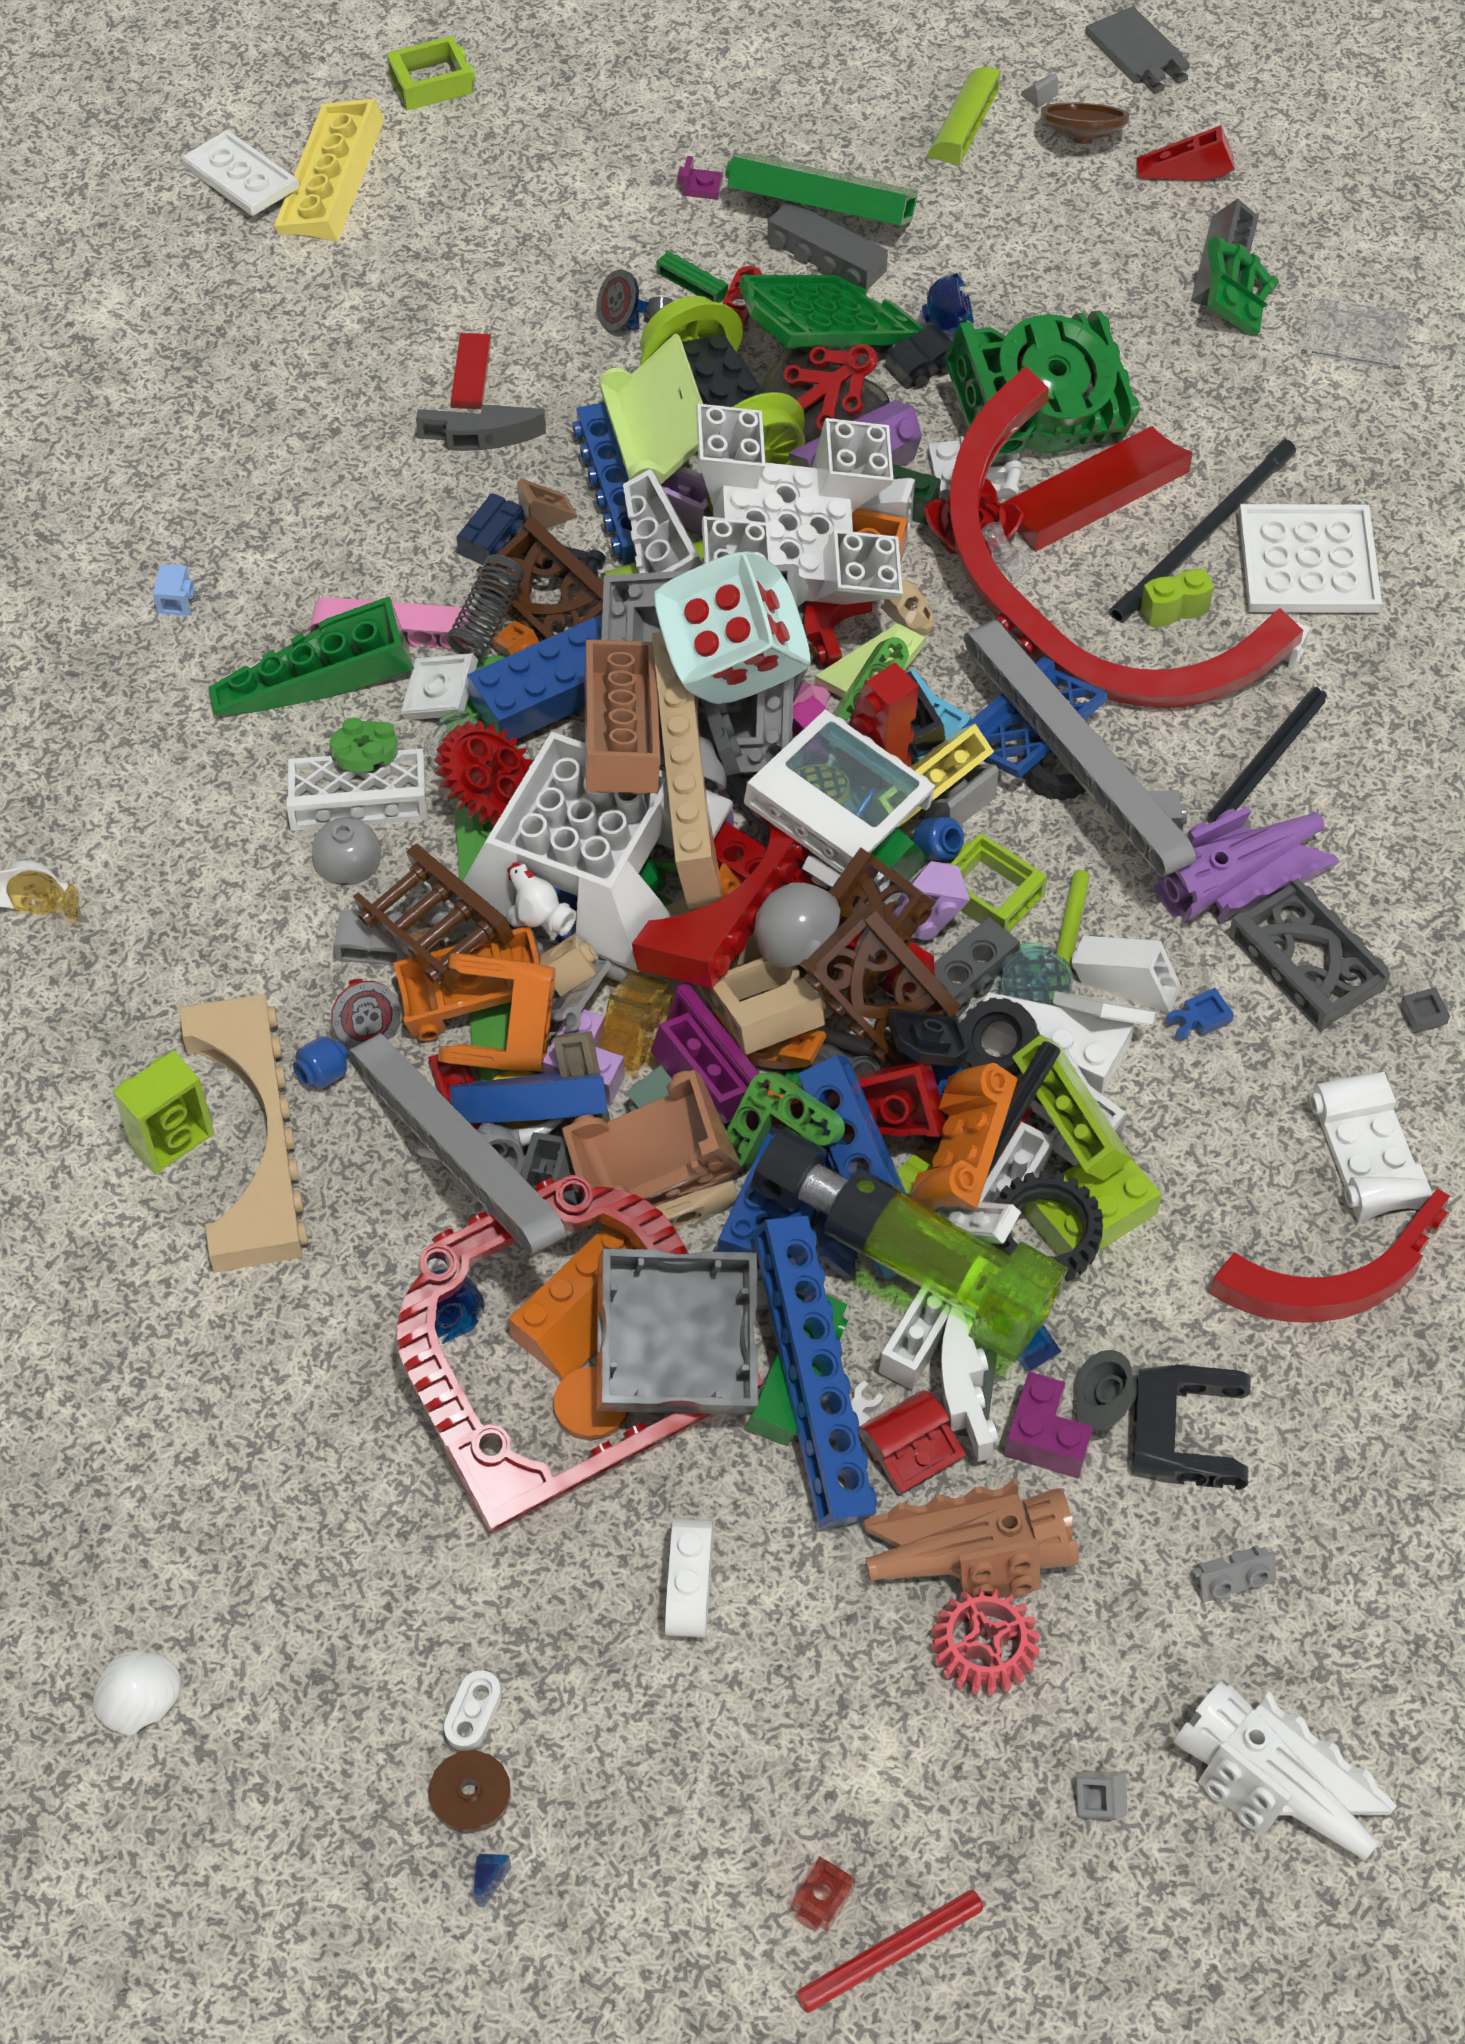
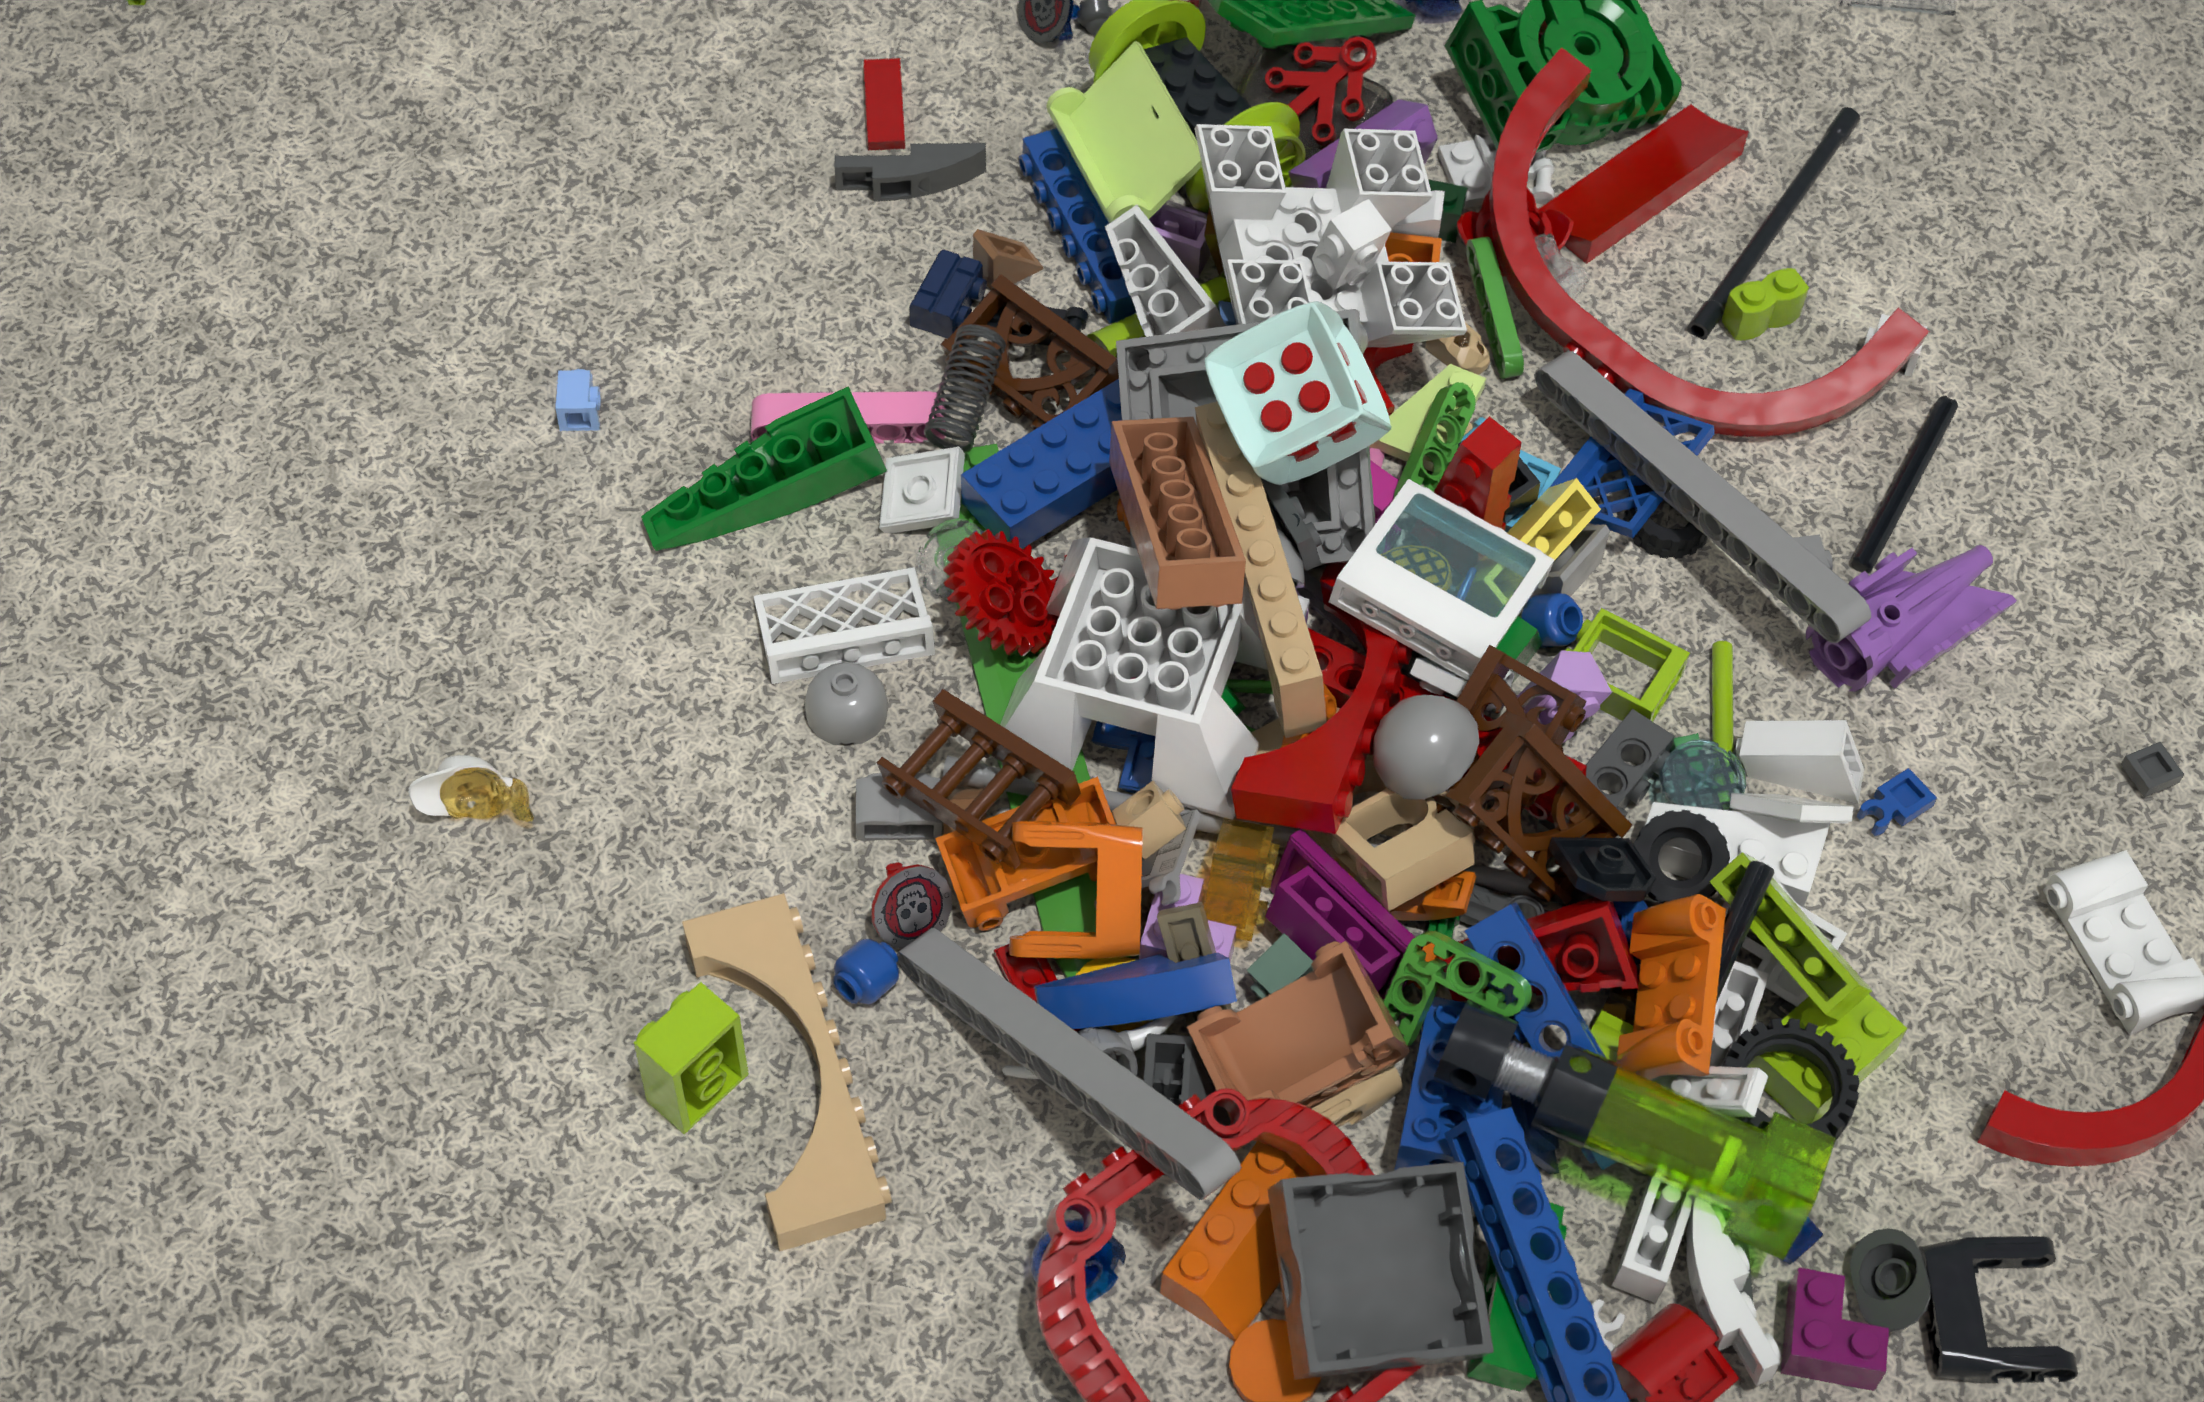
camera: 10 degrees left, 0 degrees up
bright green plate [329,718,398,772] -> none
orange bracket [492,621,539,656] -> none
white animal [507,862,576,936] -> none
black brick [886,325,952,389] -> none
dark grey fence [1228,878,1390,1032] -> none
white plate [1239,504,1382,613] -> none
none -> white brick [1311,199,1392,290]
none -> bright green beam [1466,236,1524,379]

